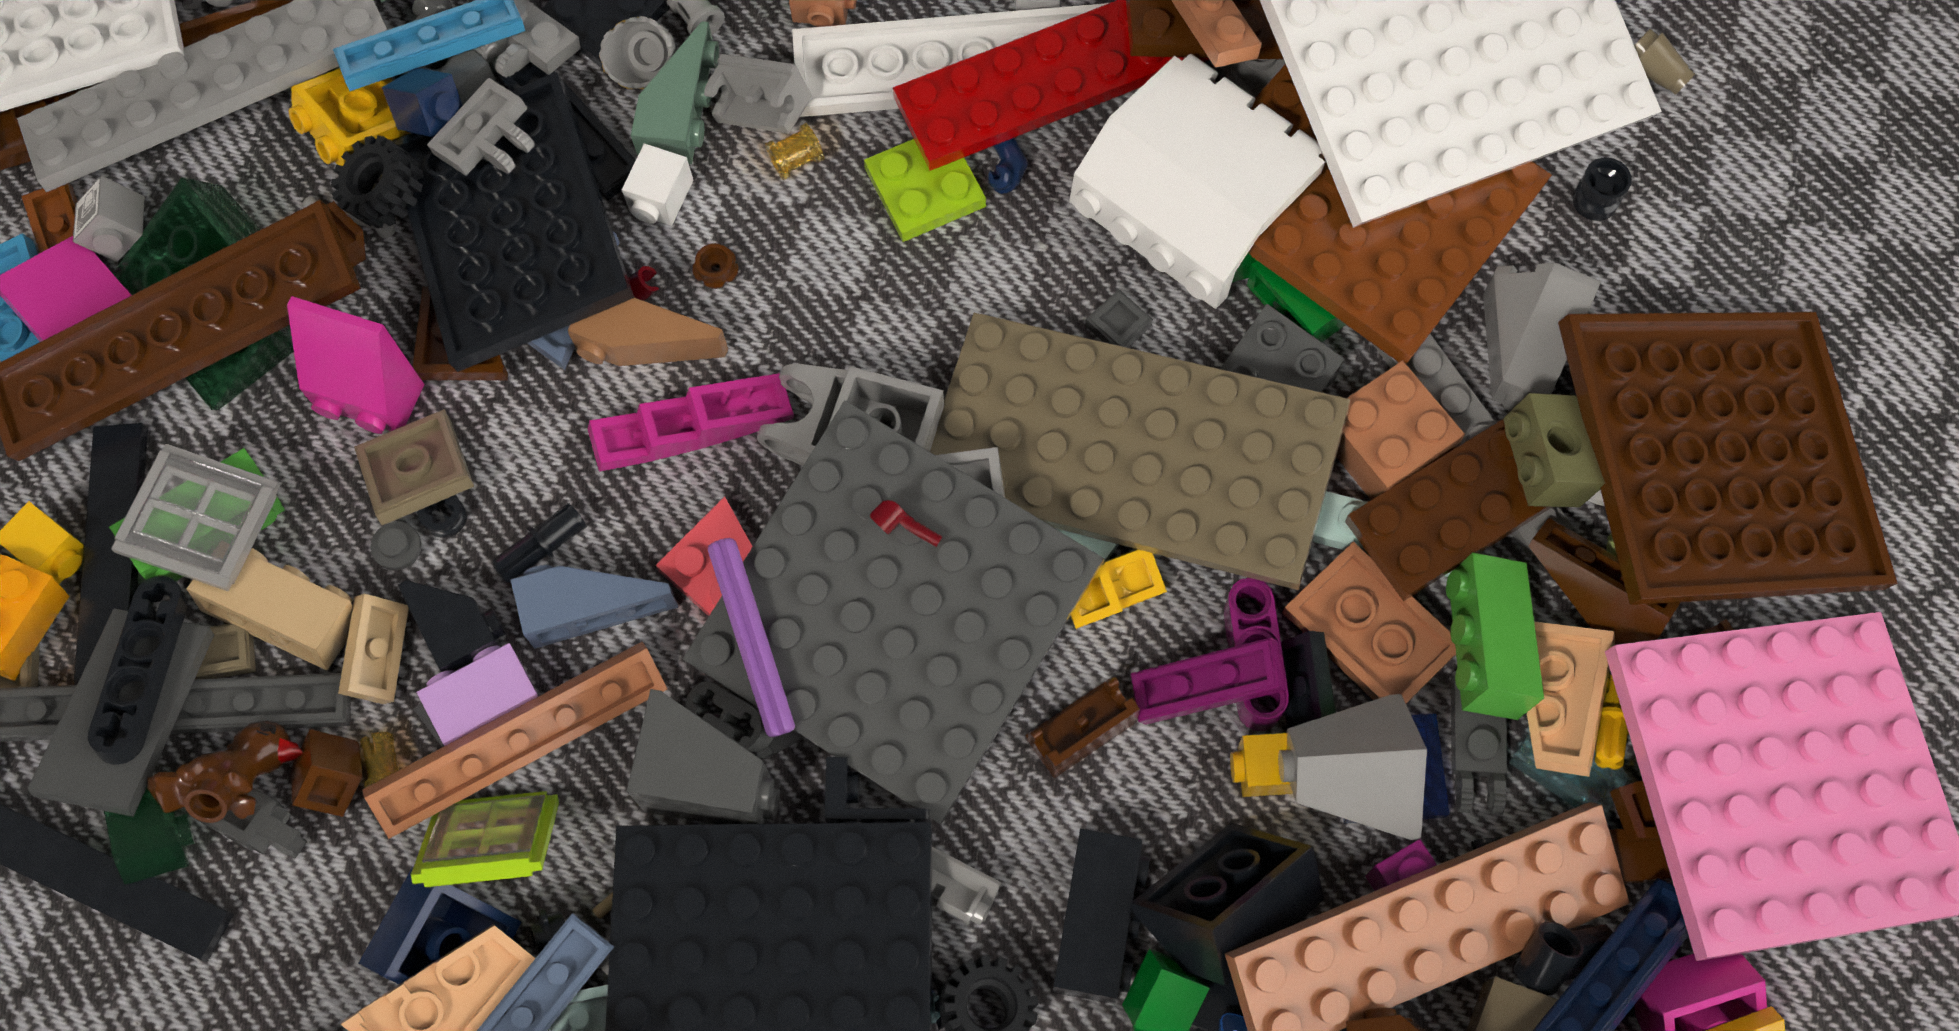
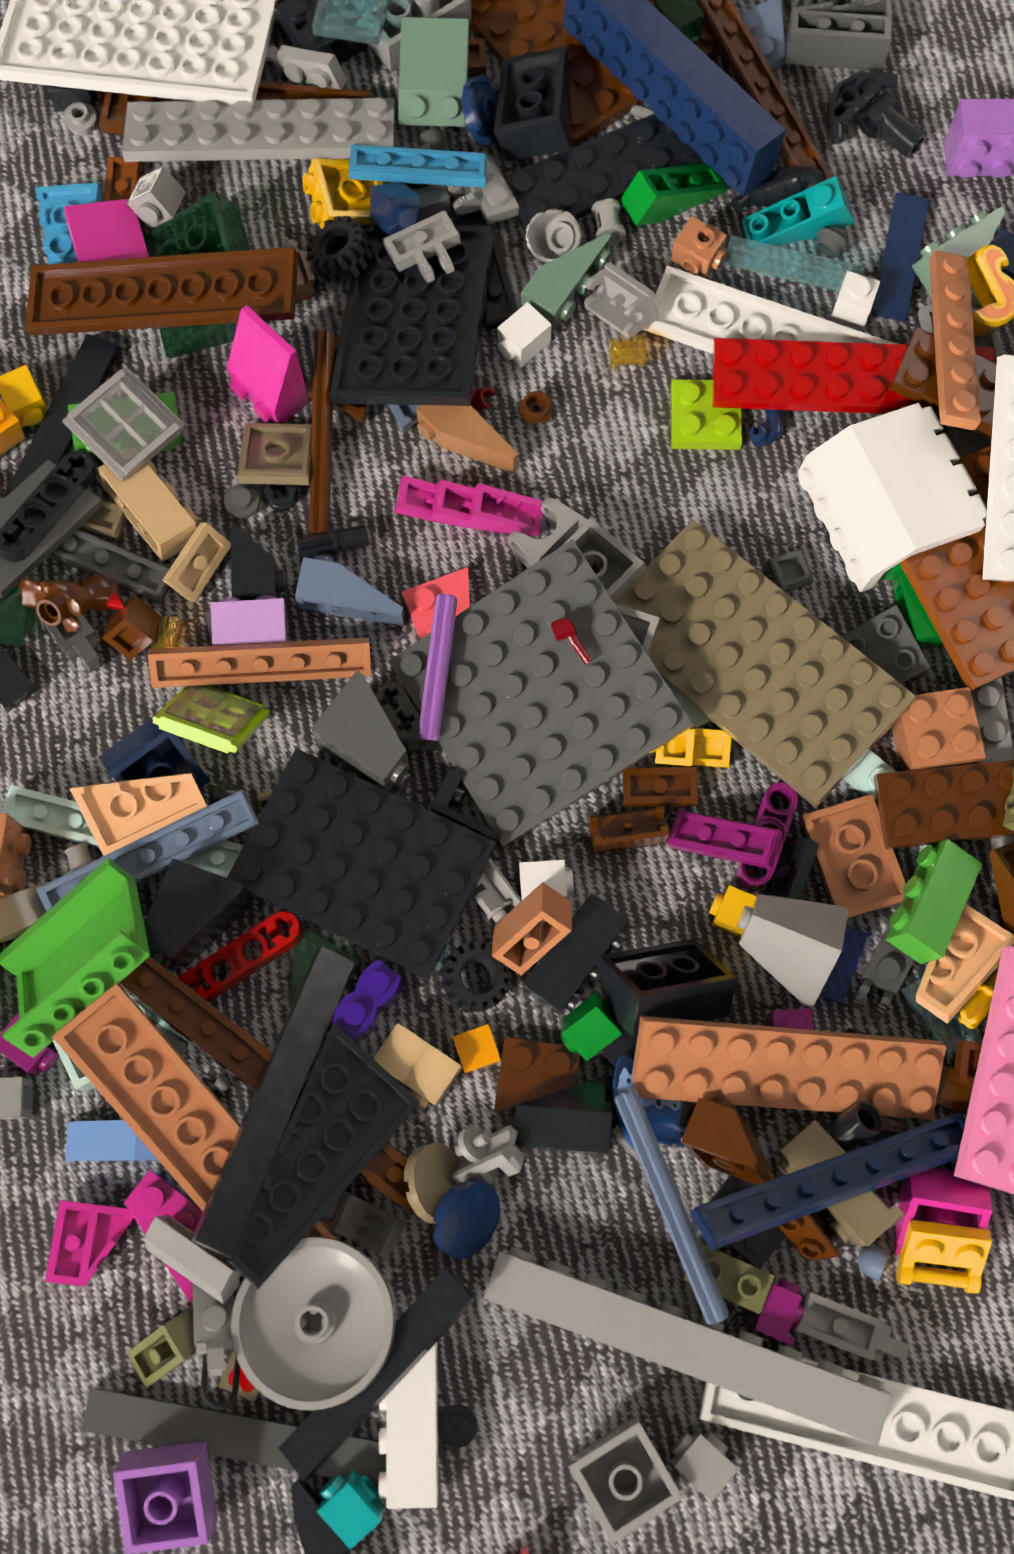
camera: 25 degrees right, 5 degrees up
none -> reddish brown axle [309,330,335,535]
none -> nougat brick [492,882,572,975]
none -> white brick [519,860,574,900]
none -> reddish brown plate [622,767,698,807]

